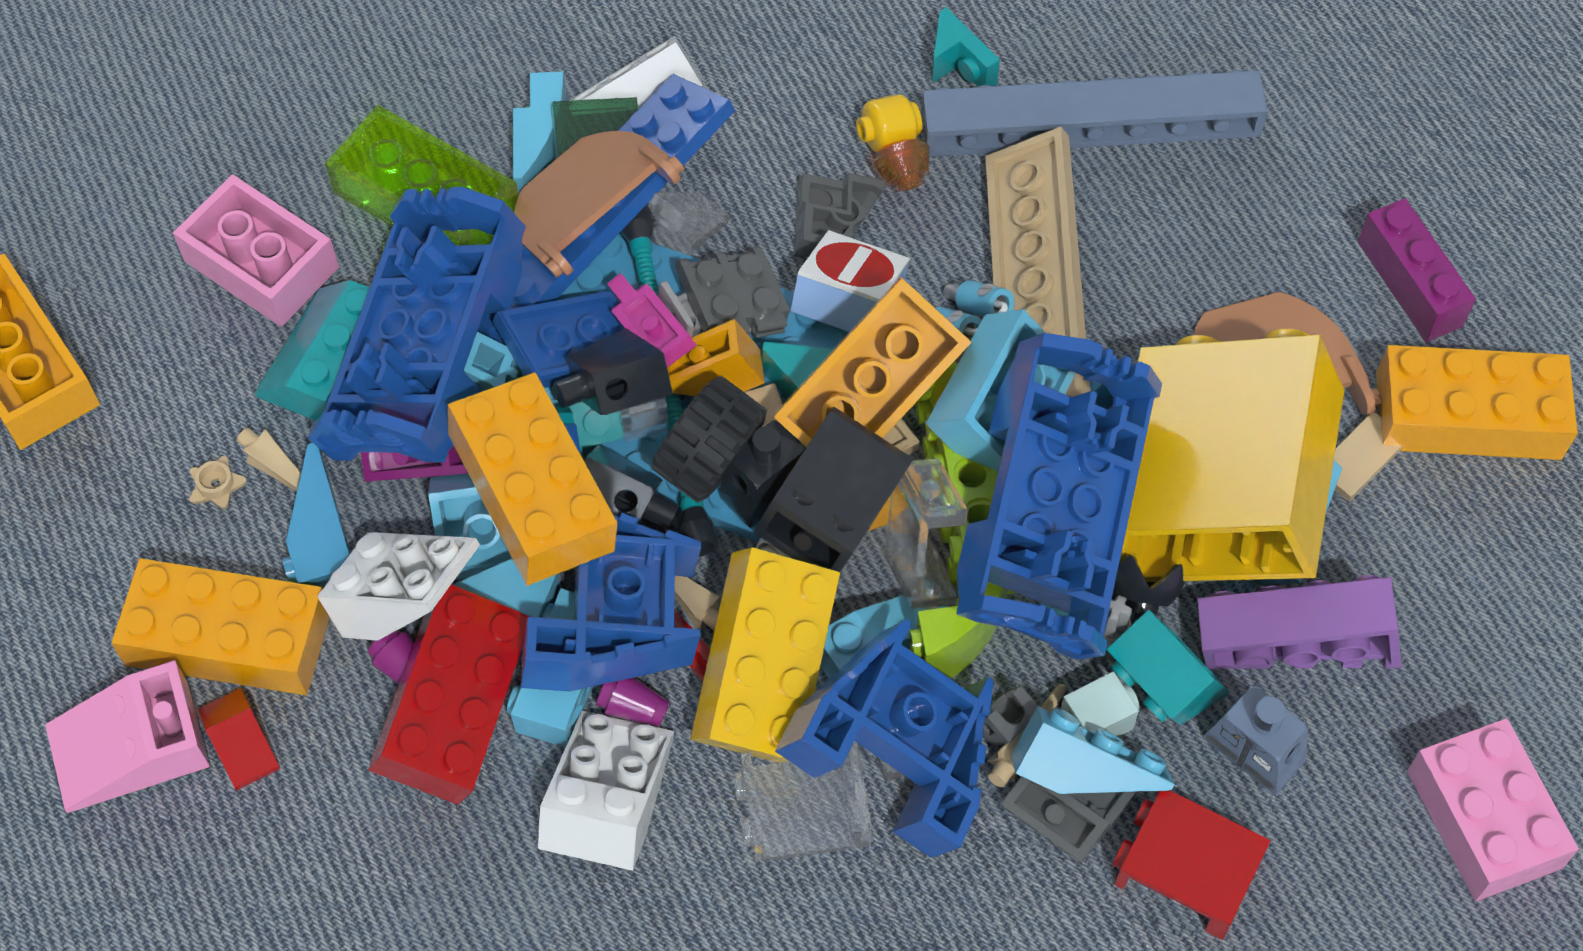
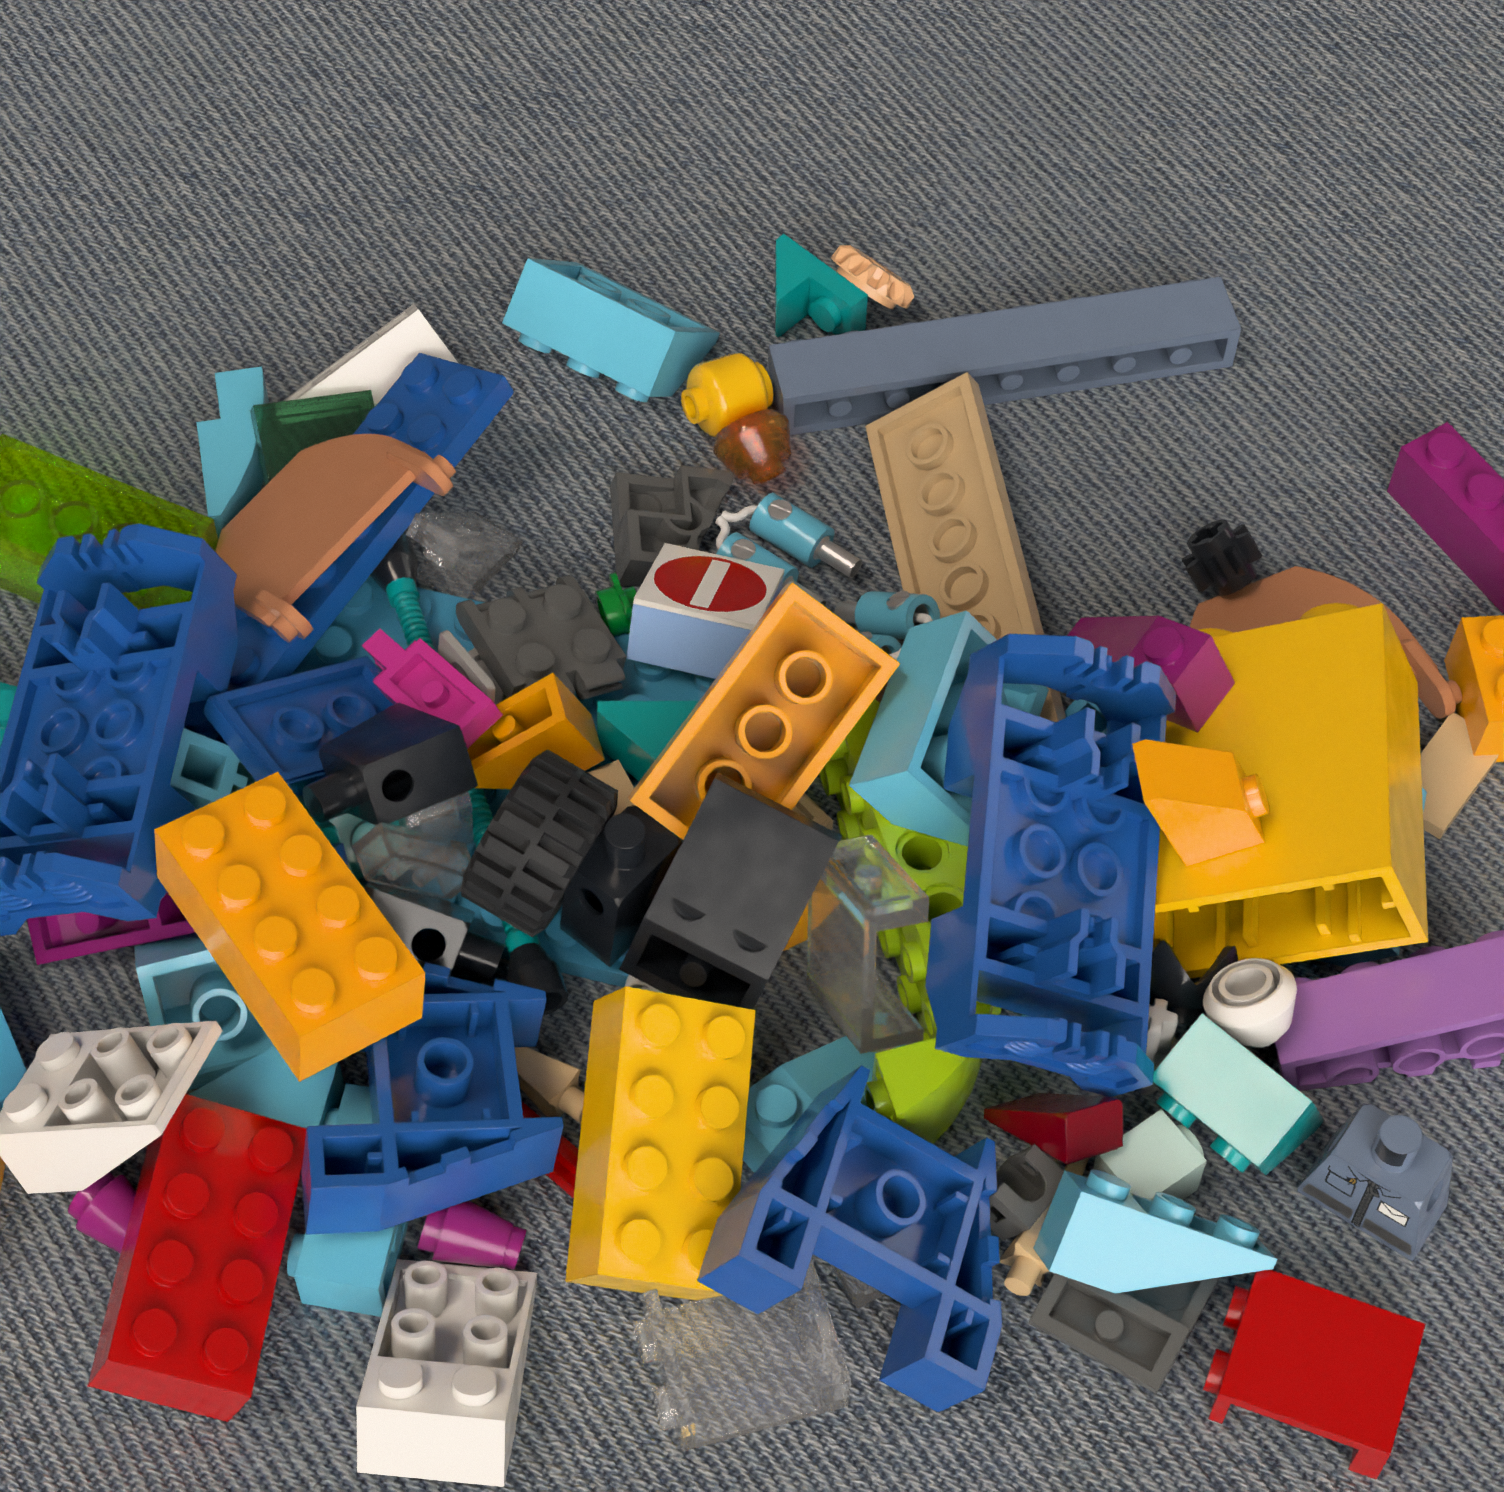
camera: 10 degrees left, 5 degrees down
none -> clear piece [352,822,471,900]
none -> medium azure slope [502,258,720,402]
none -> green plate [595,572,636,637]
none -> medium azure piece [715,492,862,607]
none -> light nougat gear [831,245,914,310]
none -> dark red slope [984,1093,1123,1164]
none -> magenta slope [1067,615,1235,733]
none -> light orange slope [1132,739,1269,867]
none -> black gear [1182,520,1262,596]
none -> white cone [1203,958,1297,1047]

